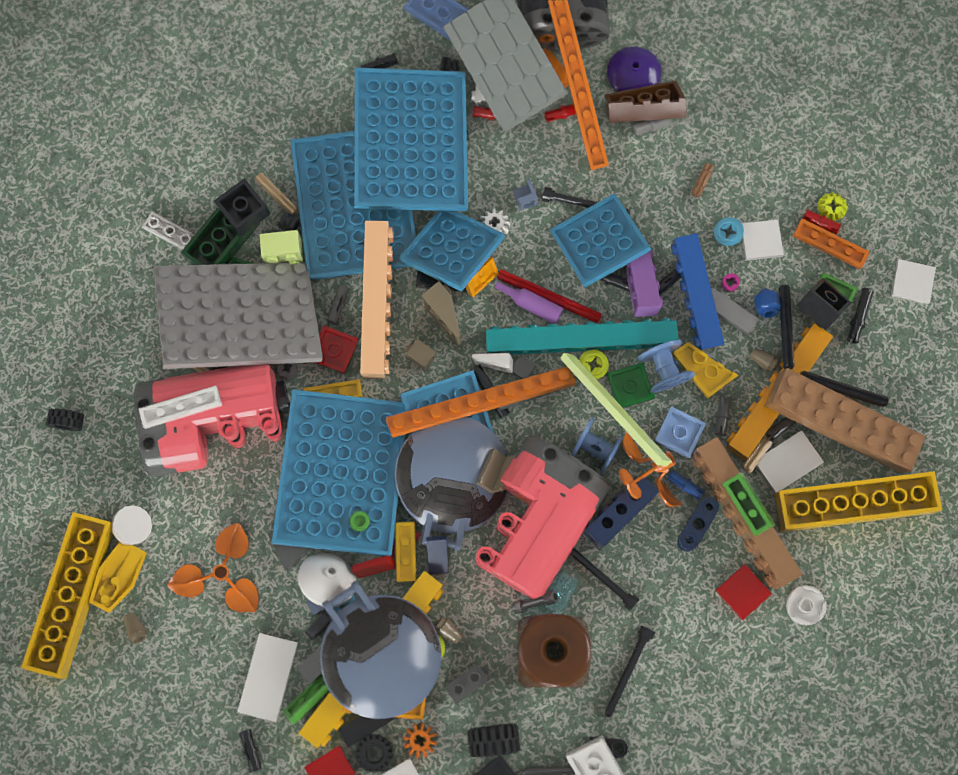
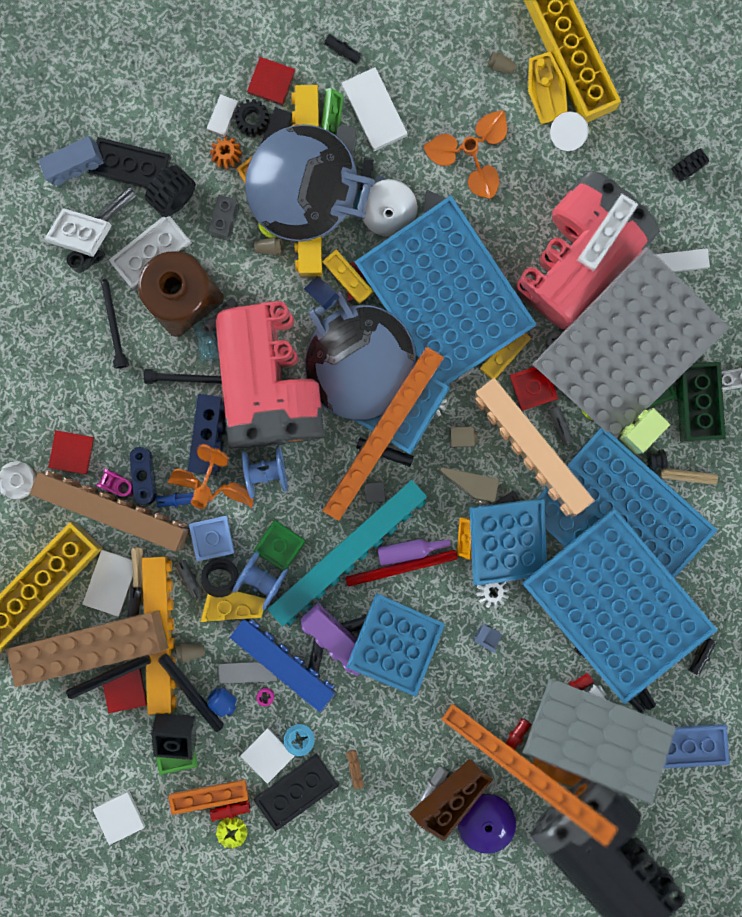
camera: 145 degrees right, 10 degrees up
black brick [214,178,271,237] -> none
black beam [275,380,290,412] -> none
bright green tile [350,511,370,532] -> none
red tile [352,555,396,579] -> none
white slope [472,353,513,373] -> none
dark tan panel [476,449,515,493] -> none
black piece [542,187,630,214] -> none
yellowish green tile [560,353,671,466] -> none
neon yellow gear [579,350,609,380] -> none
bright green brick [723,473,775,536] -> none
black pin [846,288,874,344] -> none
none -> dark pink piece [96,468,134,497]
none -> red tile [103,668,147,714]
none -> white tile [109,216,192,290]
none -> black tyre [201,558,238,597]
none -> black tile [253,753,339,832]
none -> white tile [656,248,710,272]

